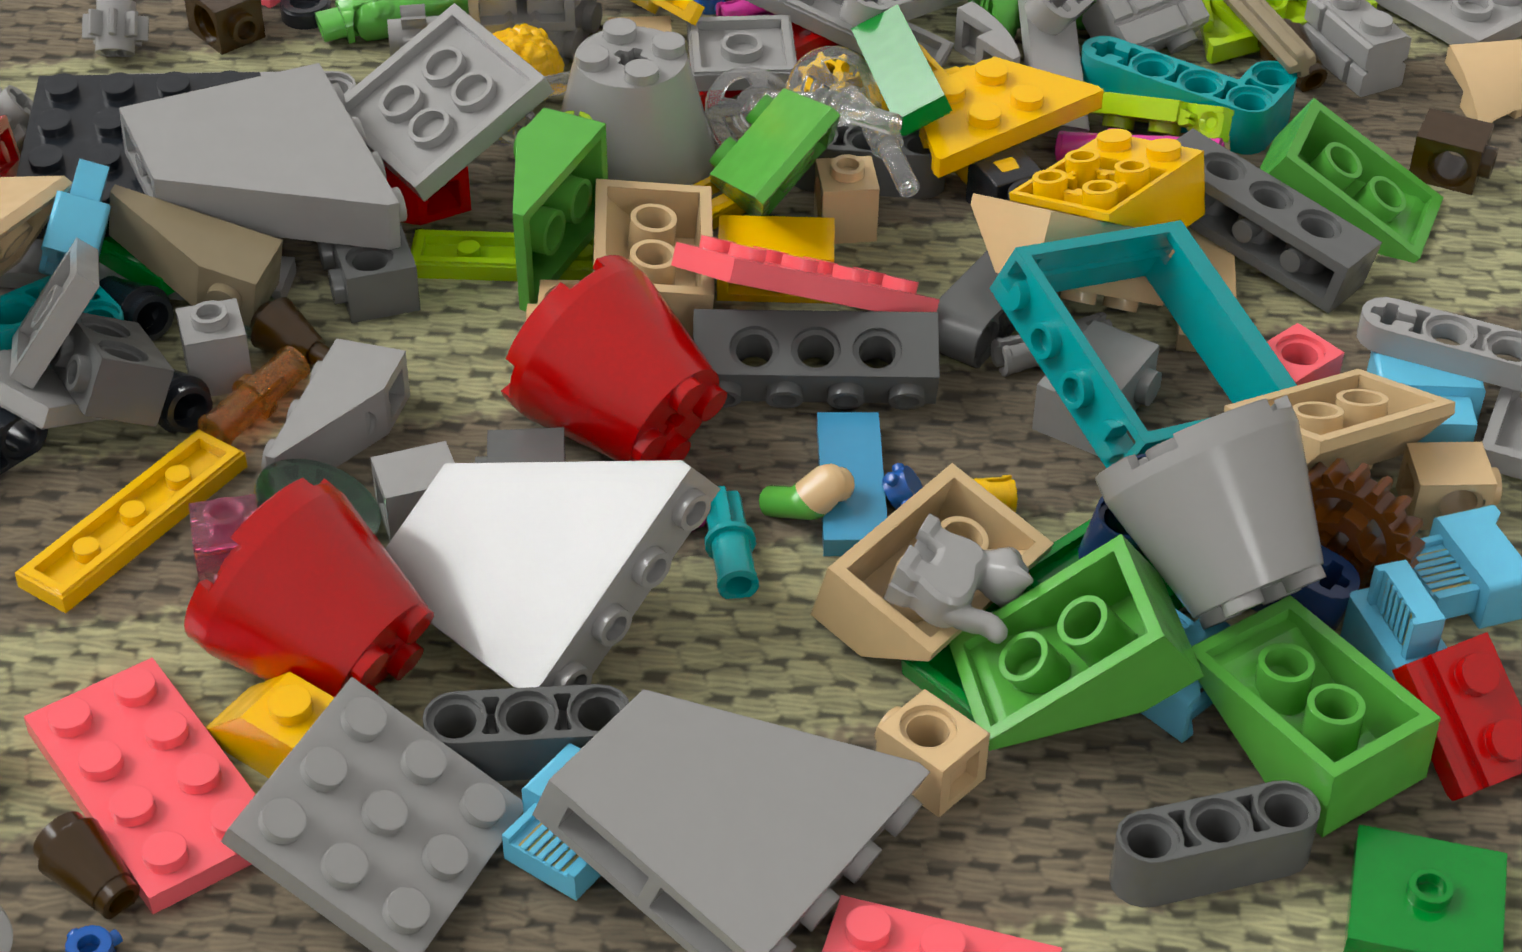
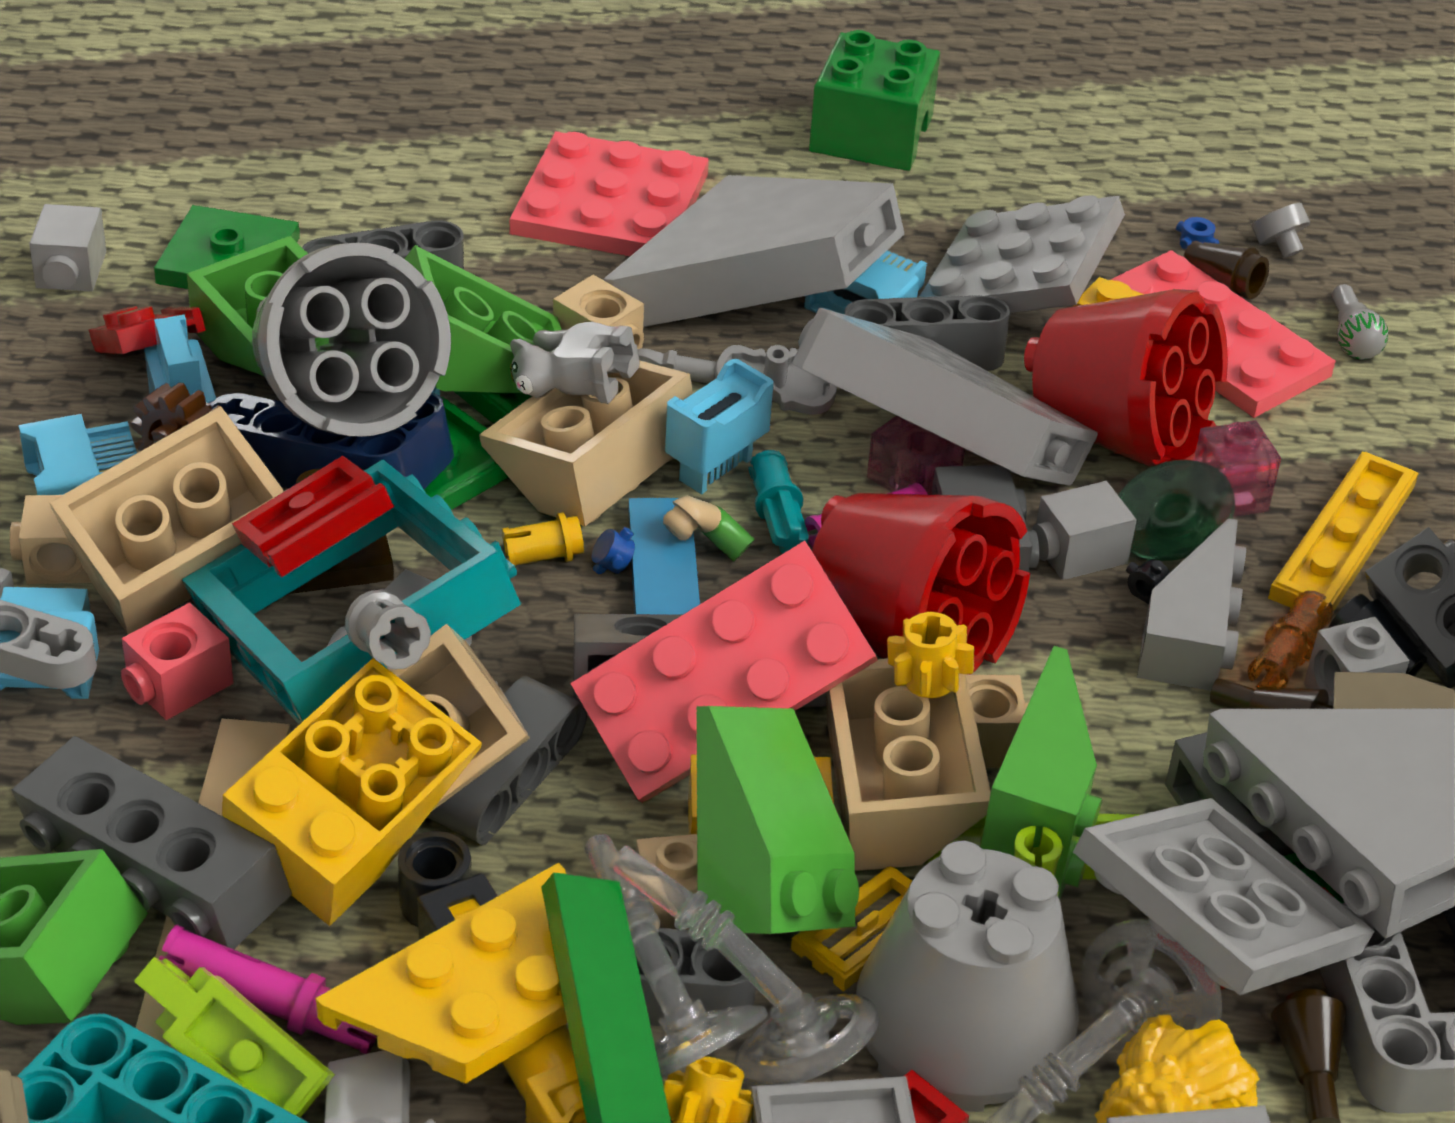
camera: 175 degrees right, 0 degrees up
none -> red plate [232,456,394,577]
none -> light grey bush [345,590,430,669]
none -> light grey piece [638,345,837,415]
none -> medium azure piece [665,359,774,494]
none -> yellow gear [887,612,974,698]
none -> black piece [1126,560,1170,604]

